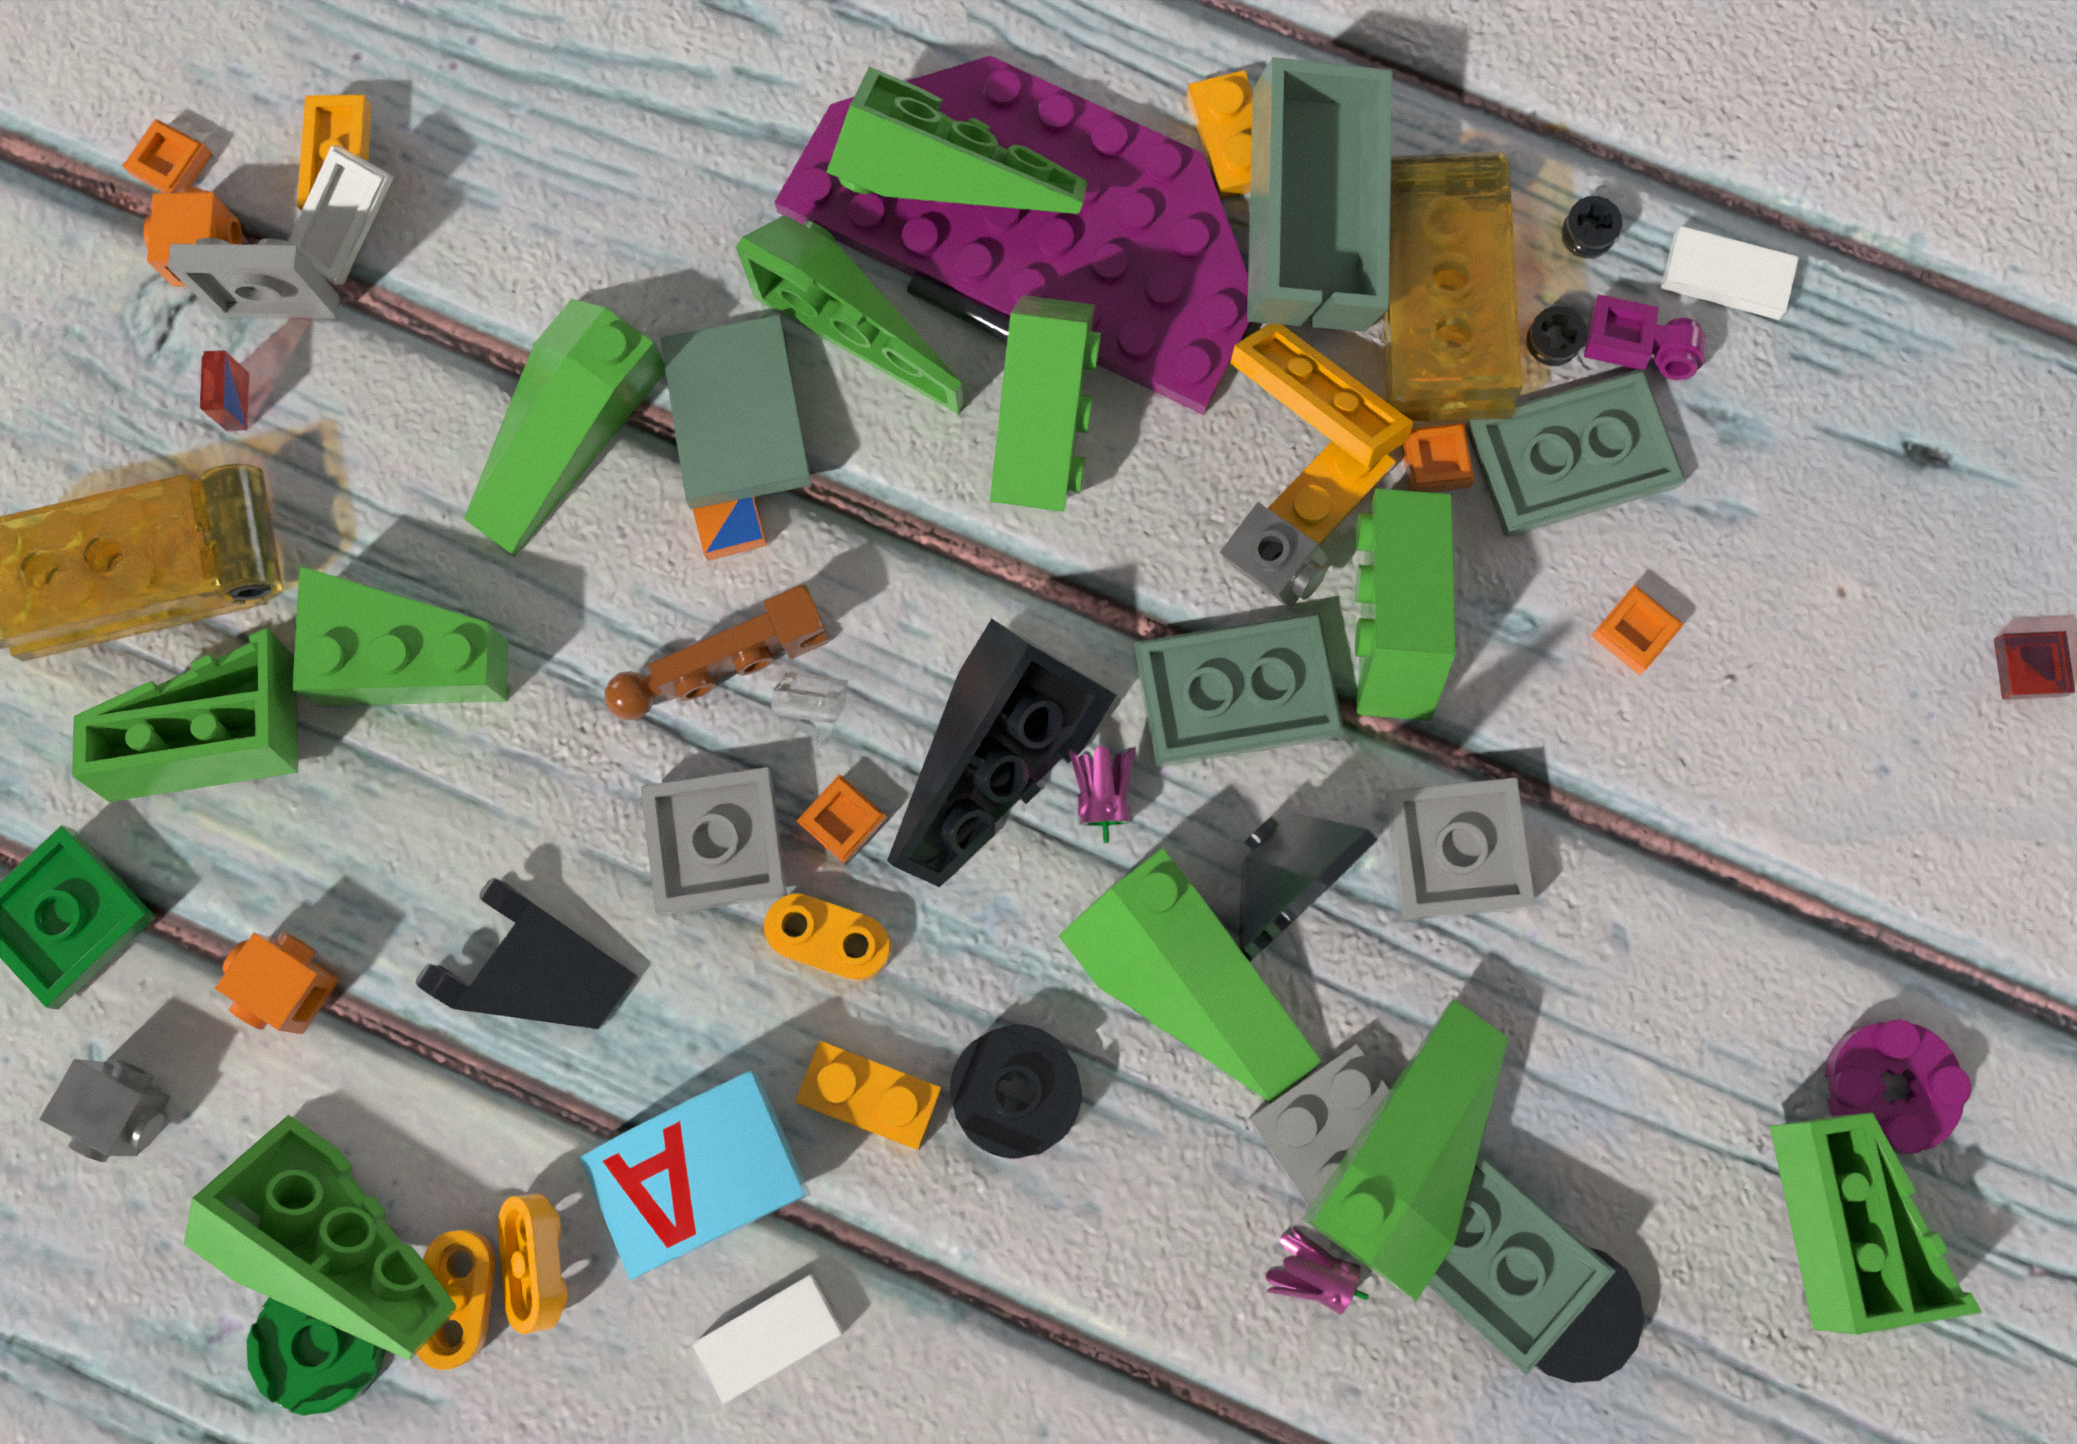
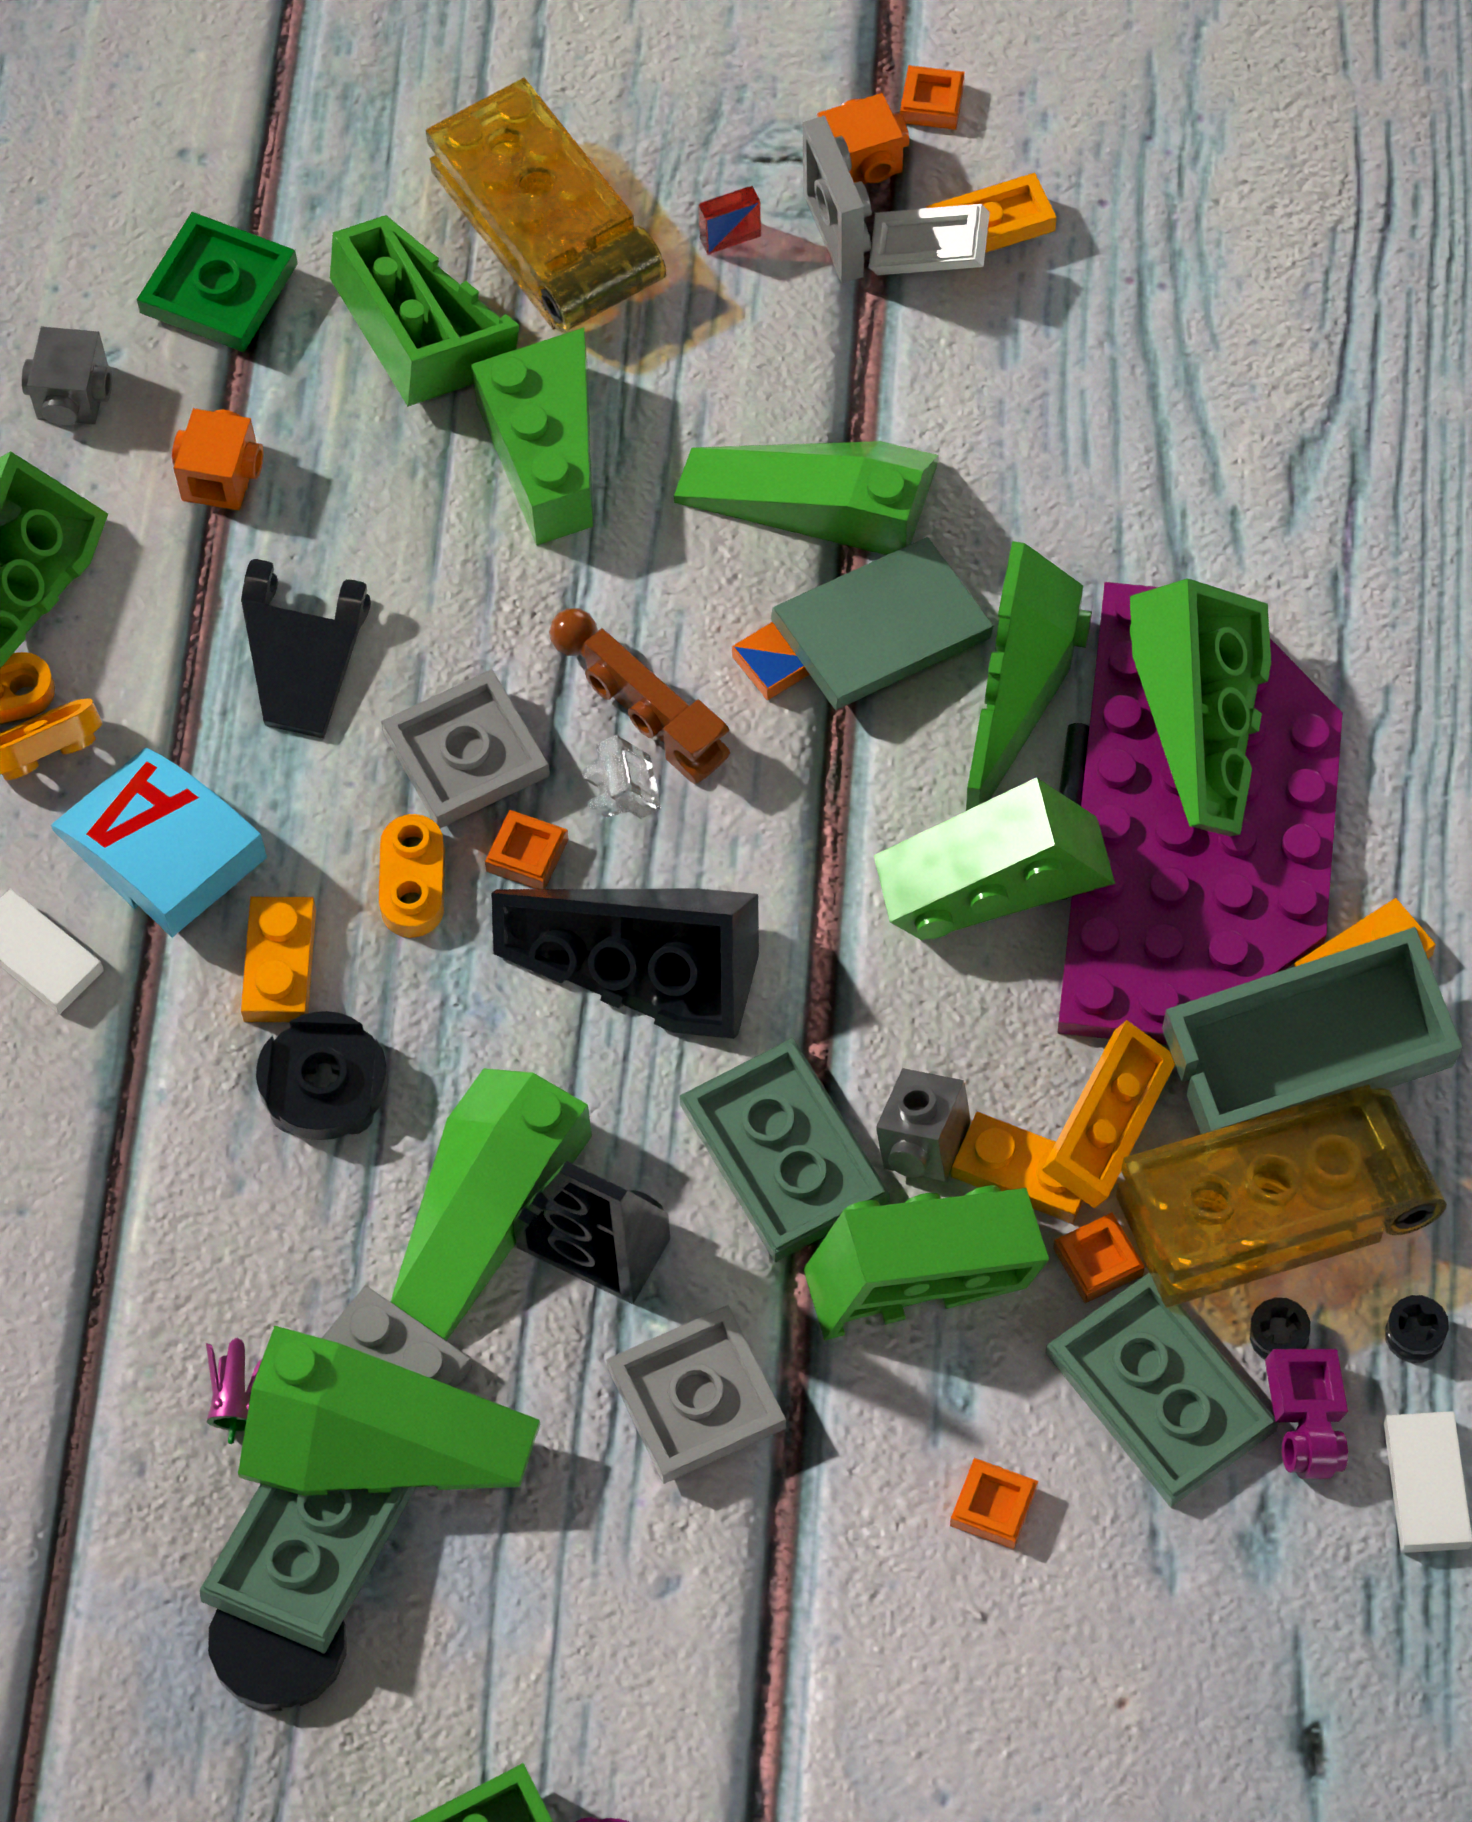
camera: 70 degrees right, 15 degrees down
flat silver piece [1069,745,1136,843] -> none

